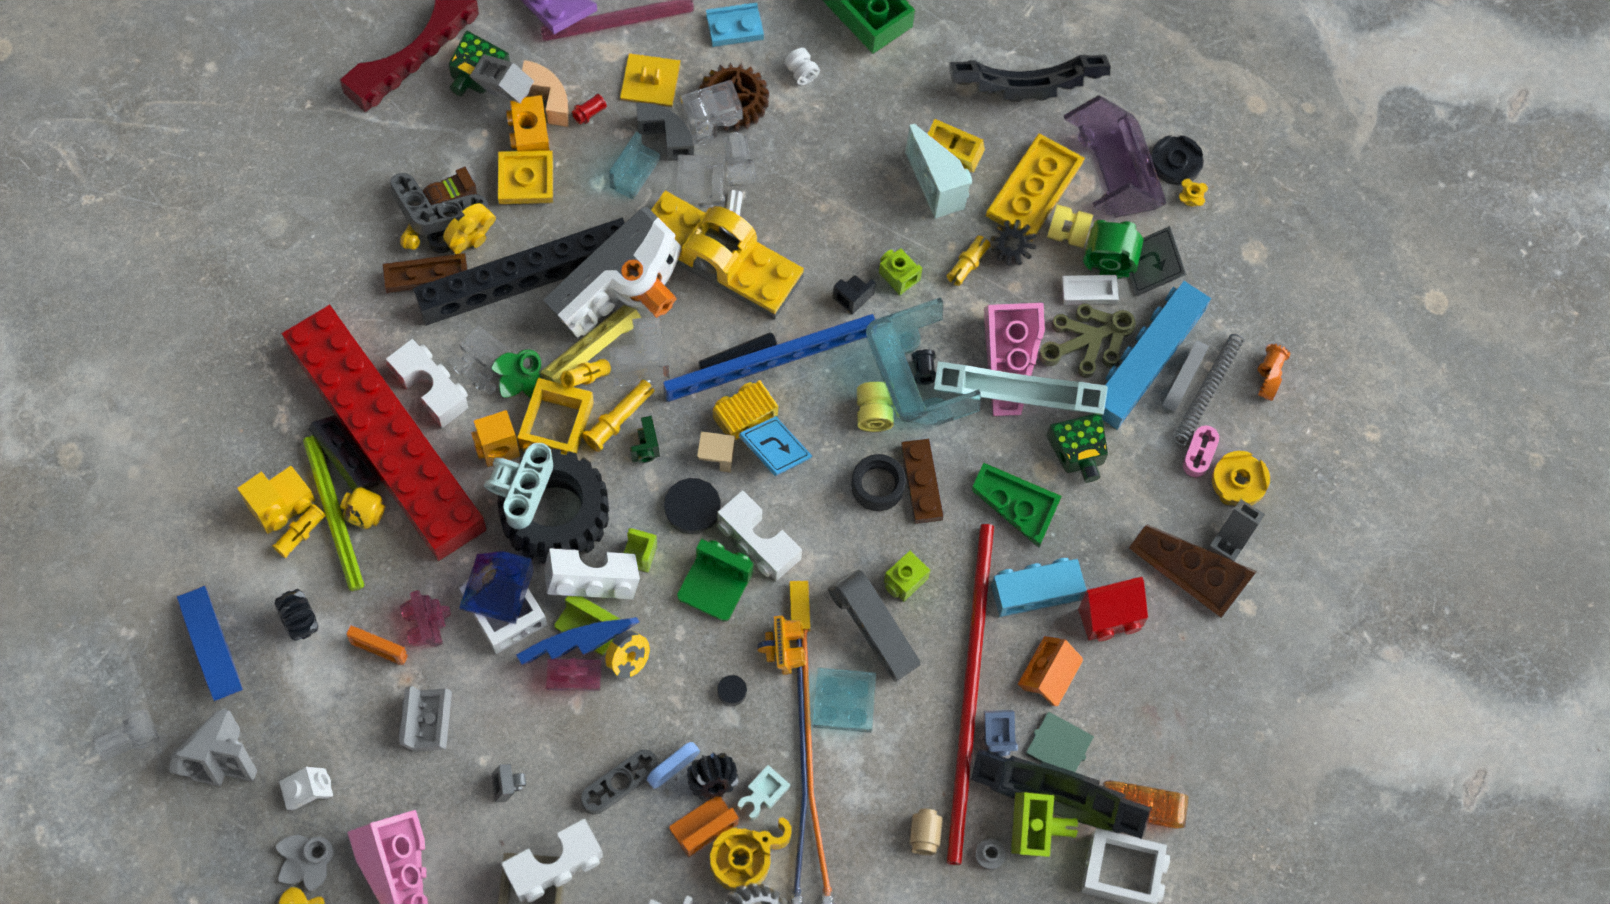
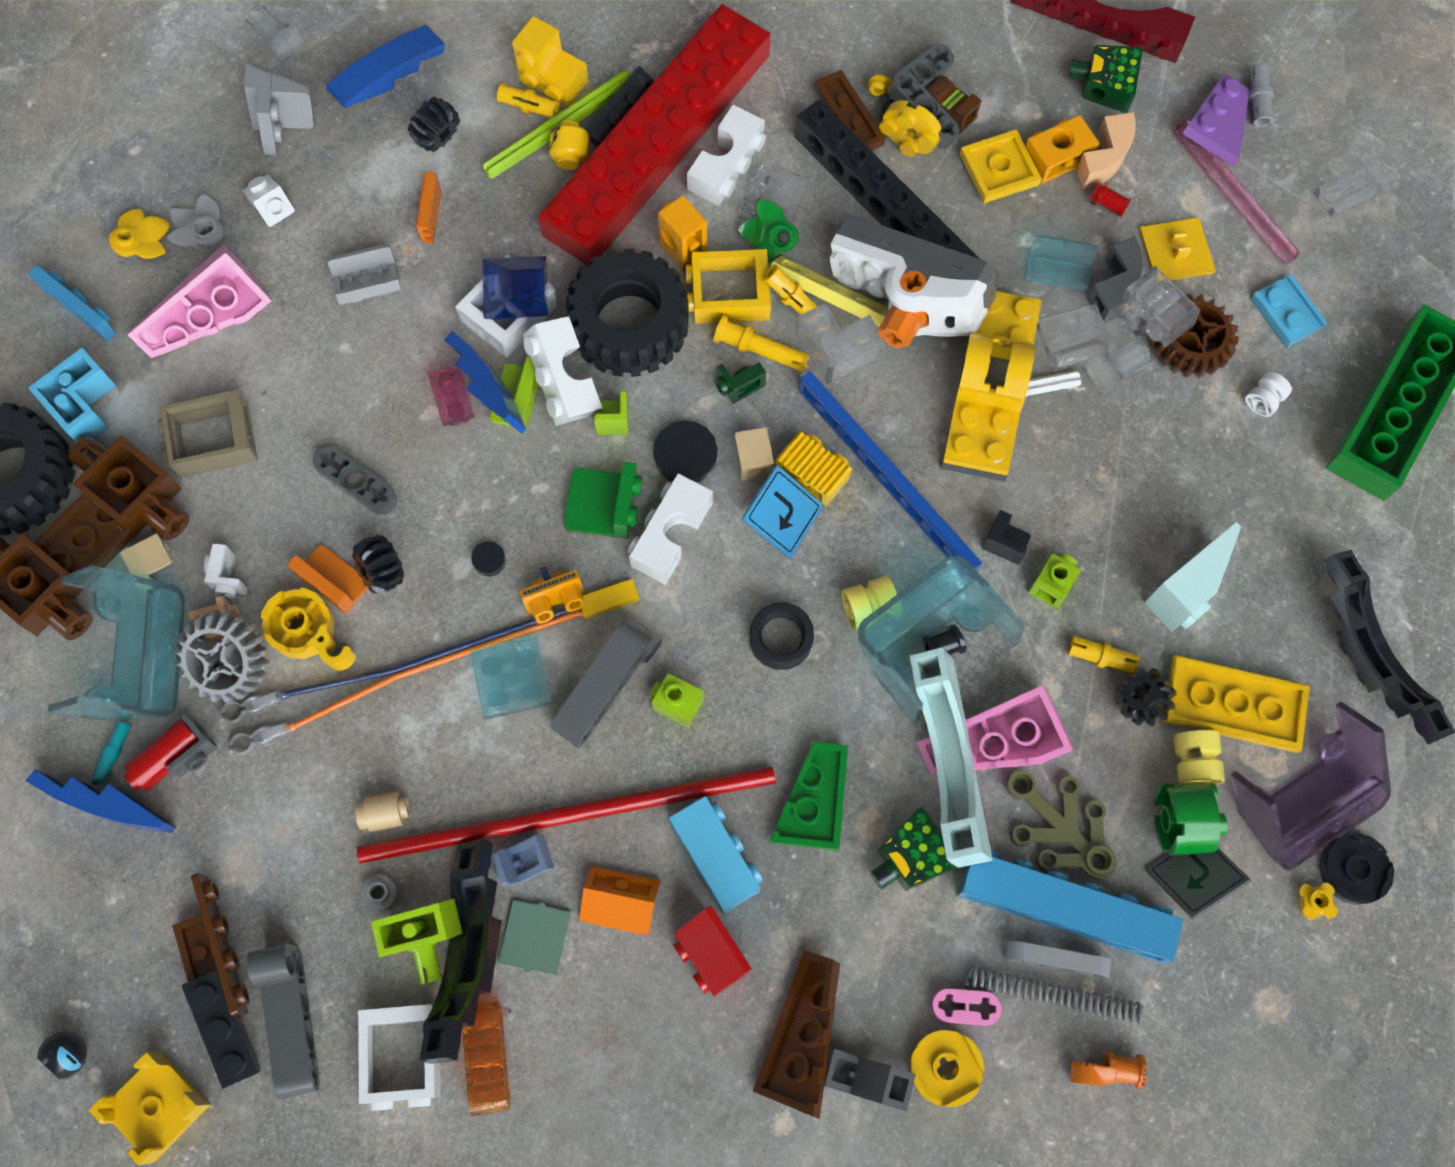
camera: 75 degrees right, 5 degrees up
clear pink hips [400,590,451,647] -> none
light grey brick [470,54,534,103] -> none
light aqua piece [484,443,553,529] -> none
dark grey tile [491,764,526,802] -> none
white arch [501,819,603,902] -> none
yellow piece [605,630,650,678] -> none
light blue tile [647,742,700,789] -> none
black axle [698,332,777,370] -> none
light aqua plate [737,765,790,821] -> none
reddish brown plate [901,438,944,524] -> none
yellow brick [927,119,985,173] -> none
white tile [1061,275,1119,305] -> none

